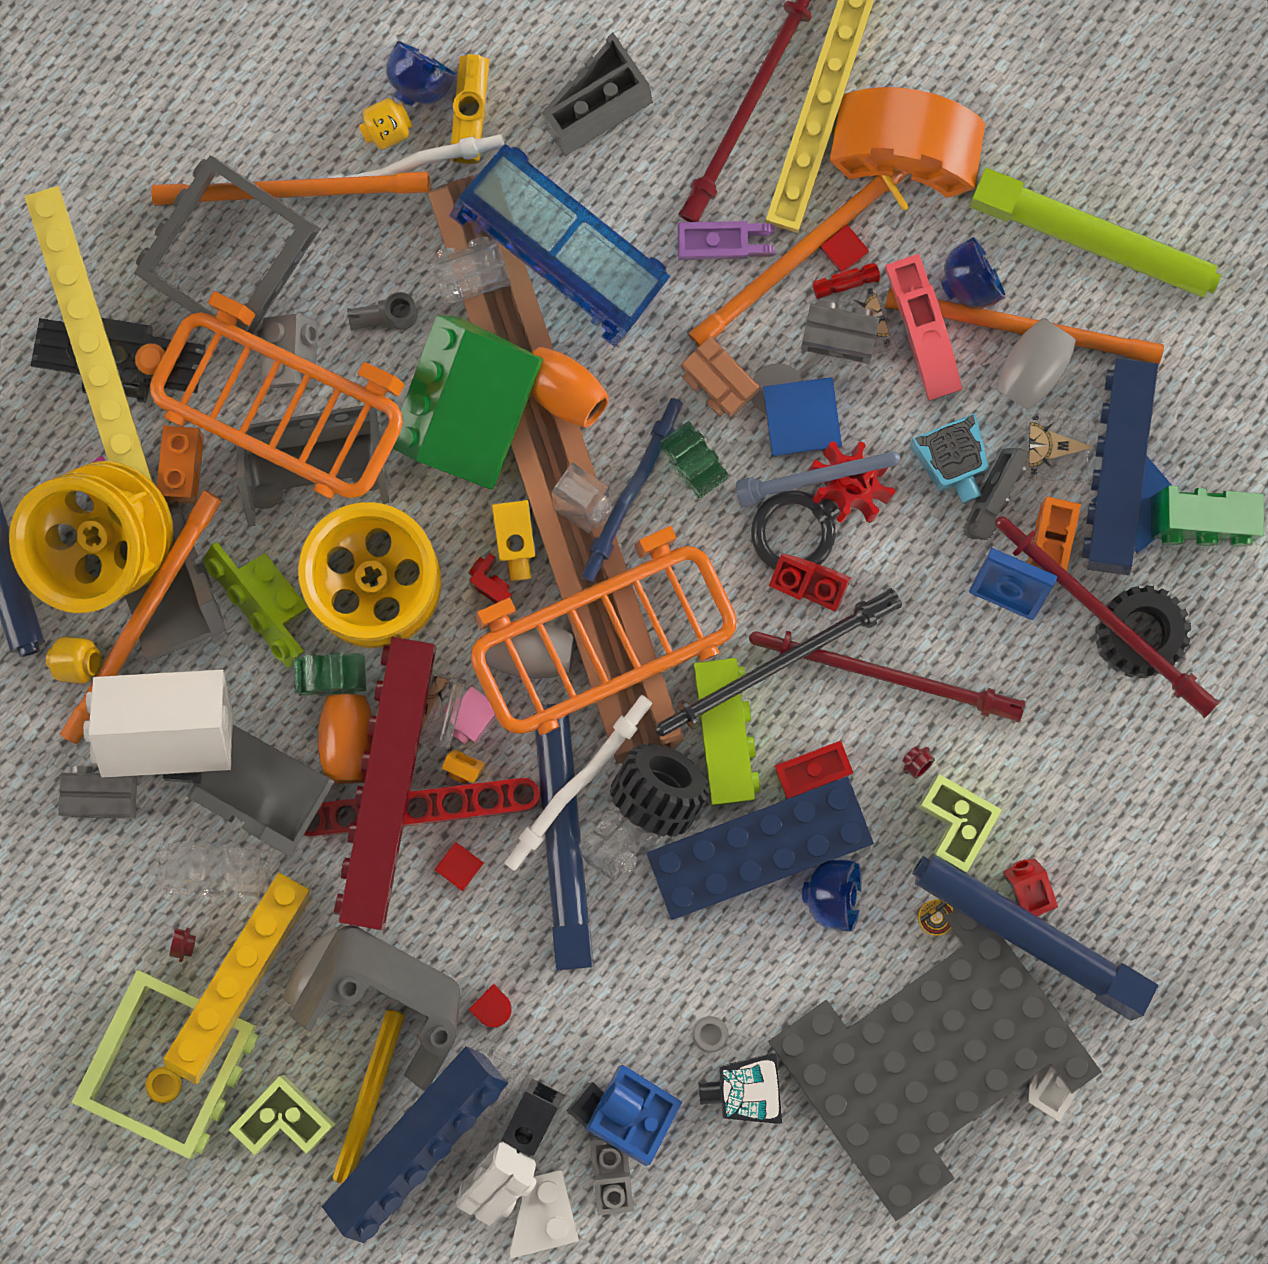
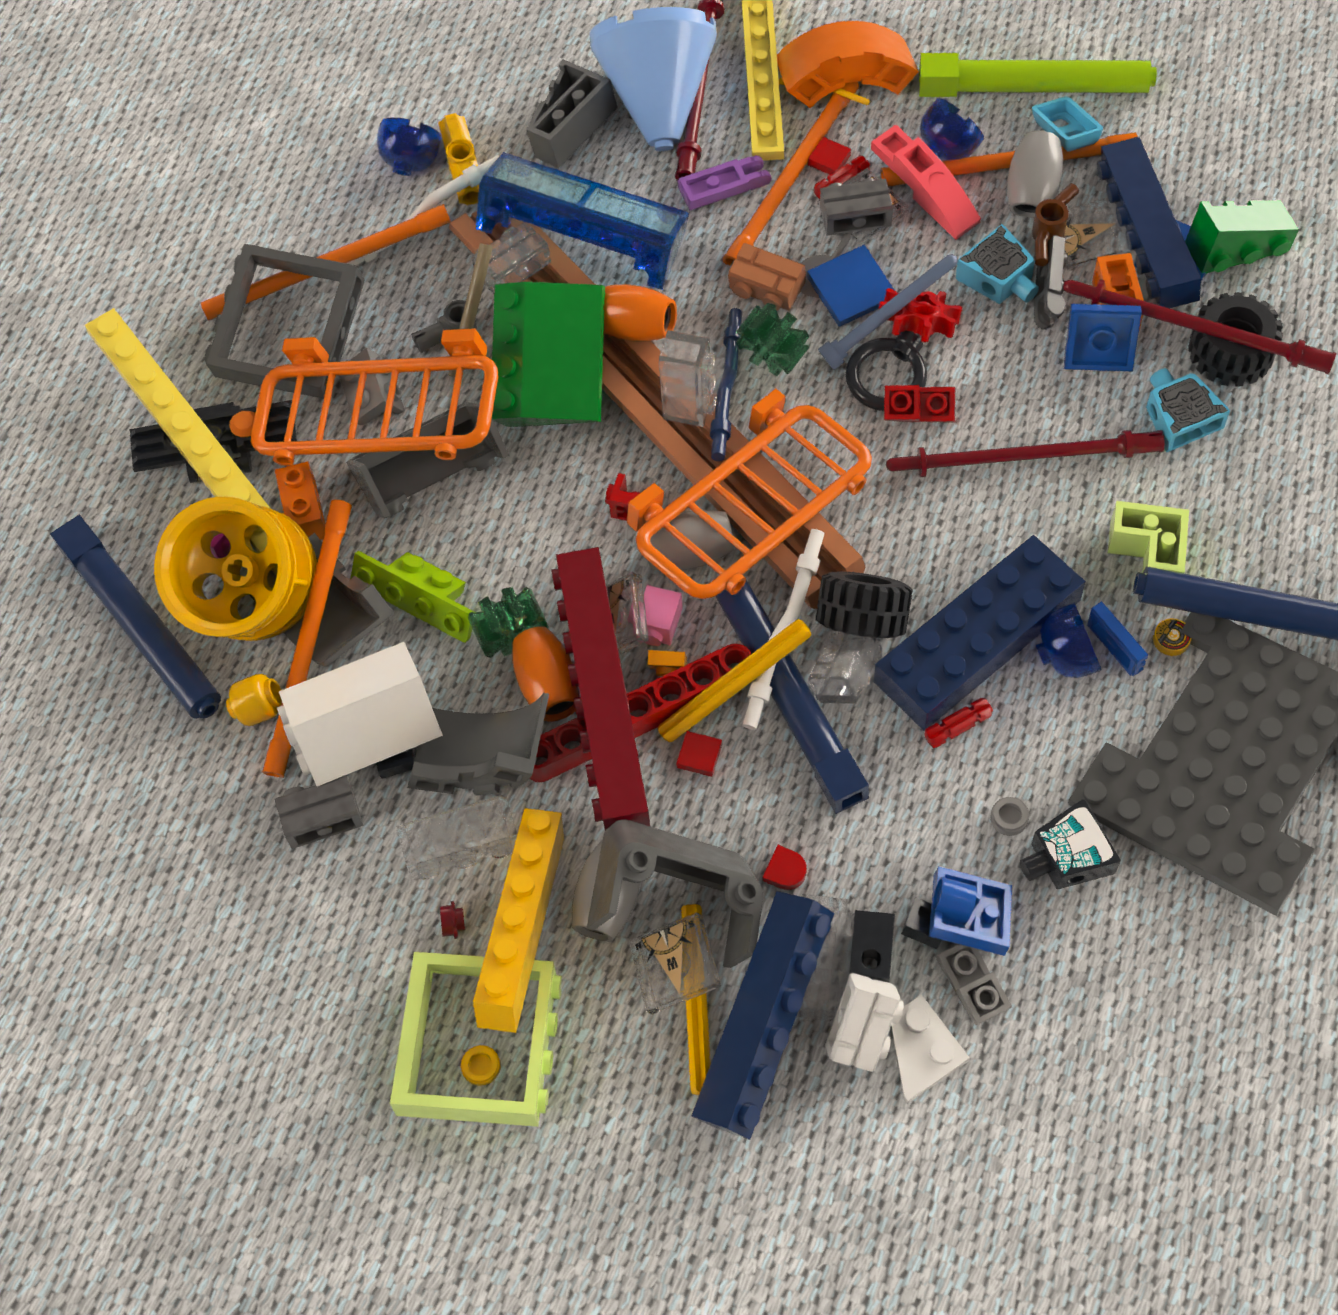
camera: 15 degrees left, 20 degrees down
yellowish green brick [229,1075,336,1155] -> none
yellow wheel [298,502,442,648] -> none
yellow head [359,98,413,150] -> none
yellow torso [492,500,536,581] -> none
black bar [655,588,902,736] -> none
lime brick [694,658,761,807] -> none
red plate [774,740,854,799] -> none
dark red plate [902,746,935,779] -> none
red bracket [1003,858,1058,916] -> none
none -> dark tan bar [448,243,493,377]
none -> light blue cone [589,7,717,151]
none -> clear tile [629,912,721,1015]
none -> yellow axle [658,619,811,743]
none -> red axle [924,698,993,748]
none -> medium azure piece [1032,96,1103,152]
none -> reddish brown piece [1032,183,1079,266]
none -> blue tile [1087,601,1148,676]
none -> torso [1146,368,1230,452]

